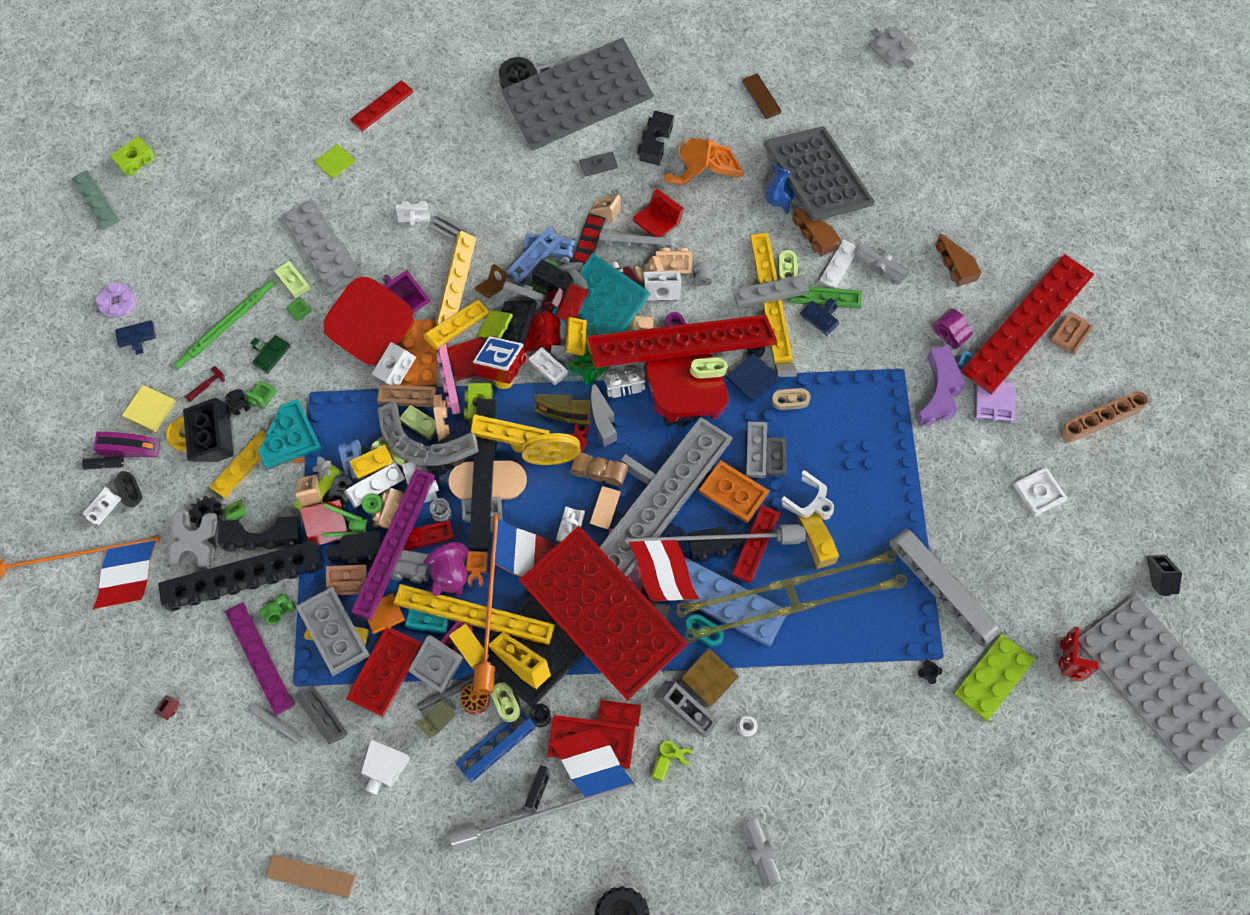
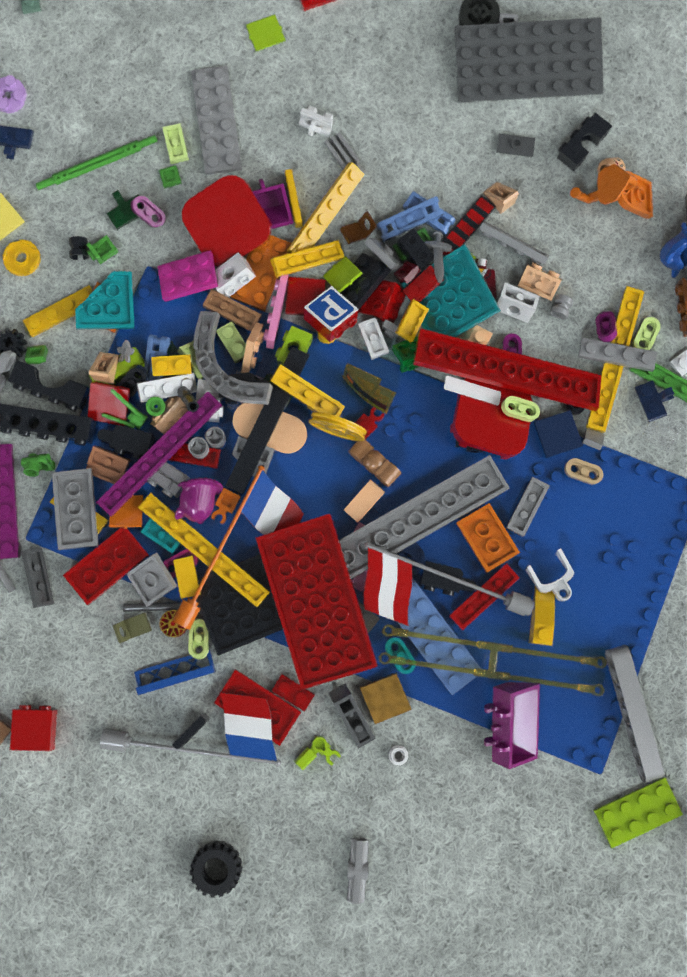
camera: 20 degrees right, 15 degrees up
black slope [183,397,234,462] -> none
dark red piece [185,366,225,402] -> none
white torso [361,740,410,795] -> none
yellow slope [489,632,551,689] -> none
black wheel [530,703,551,728] -> none
white hips [556,507,585,542] -> none
light grey slope [591,384,617,447] -> none
white hinge [602,367,645,398] -> none
light grey tile [621,454,656,485] -> none
red bracket [633,188,684,237] -> none
light nougat bracket [633,256,663,283] -> none
dark grey plate [766,438,786,477] -> none
black plate [918,660,942,684] -> none
none -> red piece [10,705,57,751]
none -> magenta plate [131,196,166,228]
none -> dark pink plate [158,251,218,302]
none -> black piece [177,386,199,412]
none -> light grey wheel [188,437,209,459]
none -> yellow tile [285,169,303,228]
none -> white sticker [444,376,501,405]
none -> magenta piece [484,682,540,770]
none -> magenta plate [596,311,617,342]

